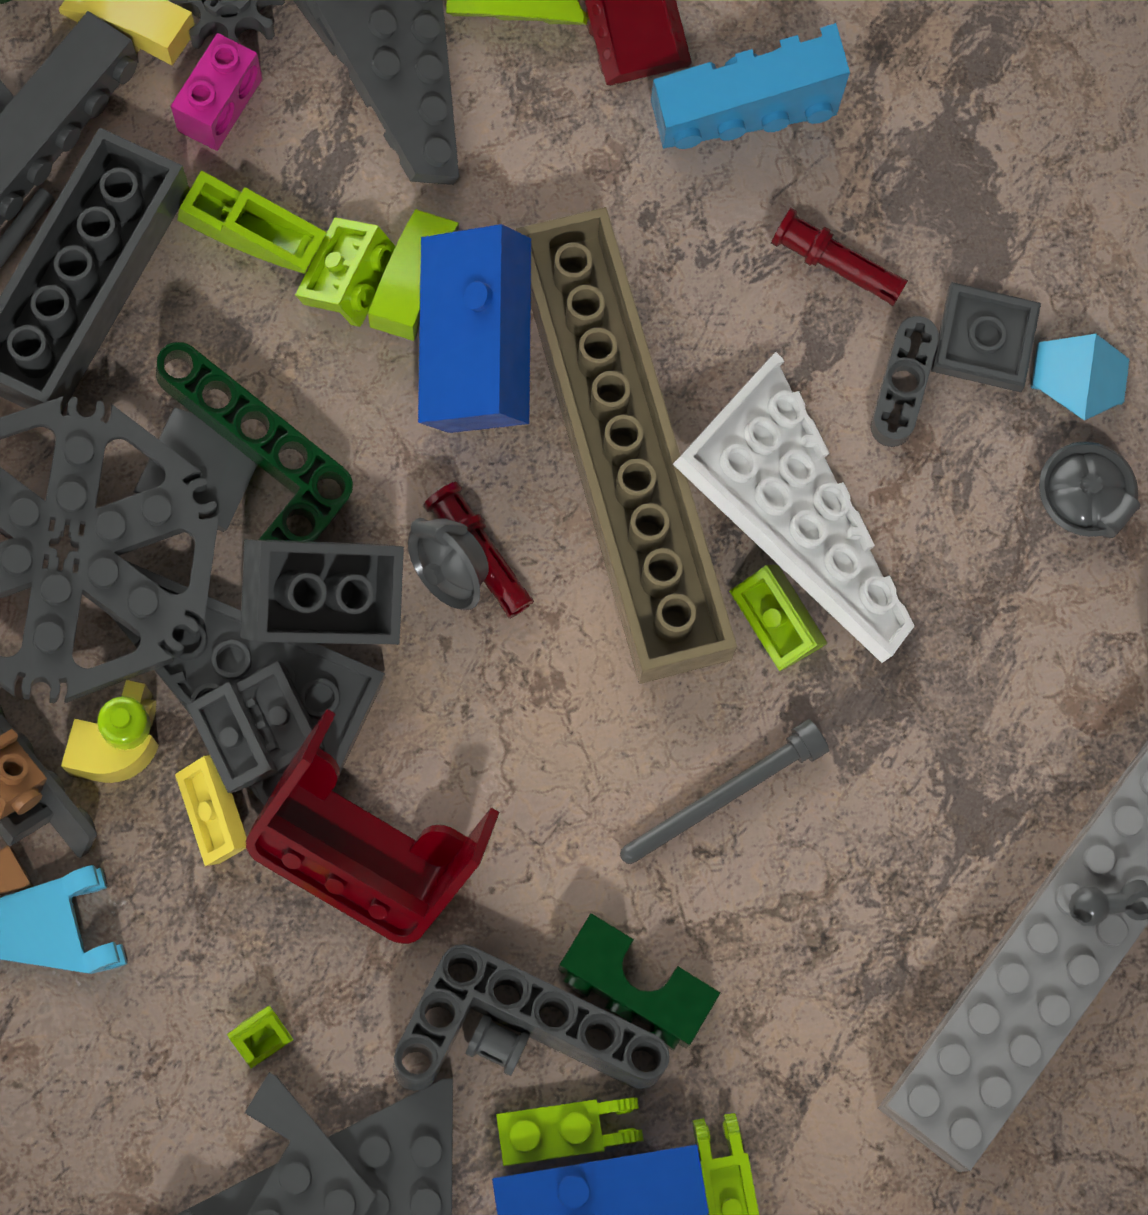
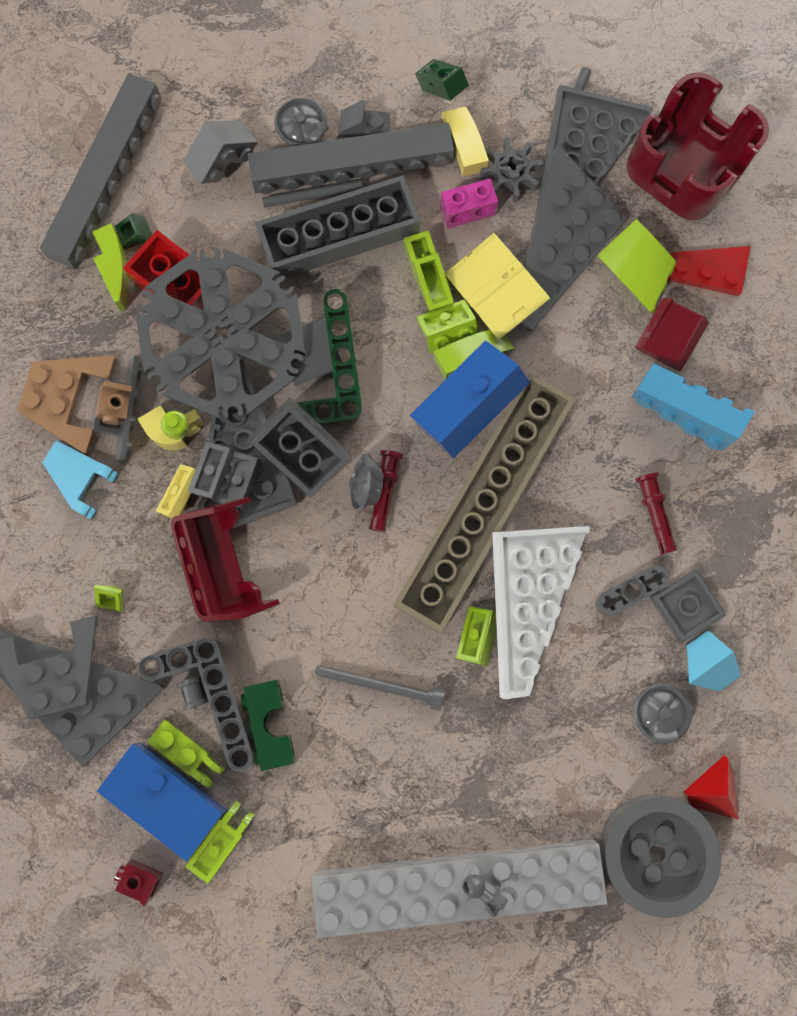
camera: 50 degrees right, 5 degrees up
none -> light yellow piece [445,233,550,340]

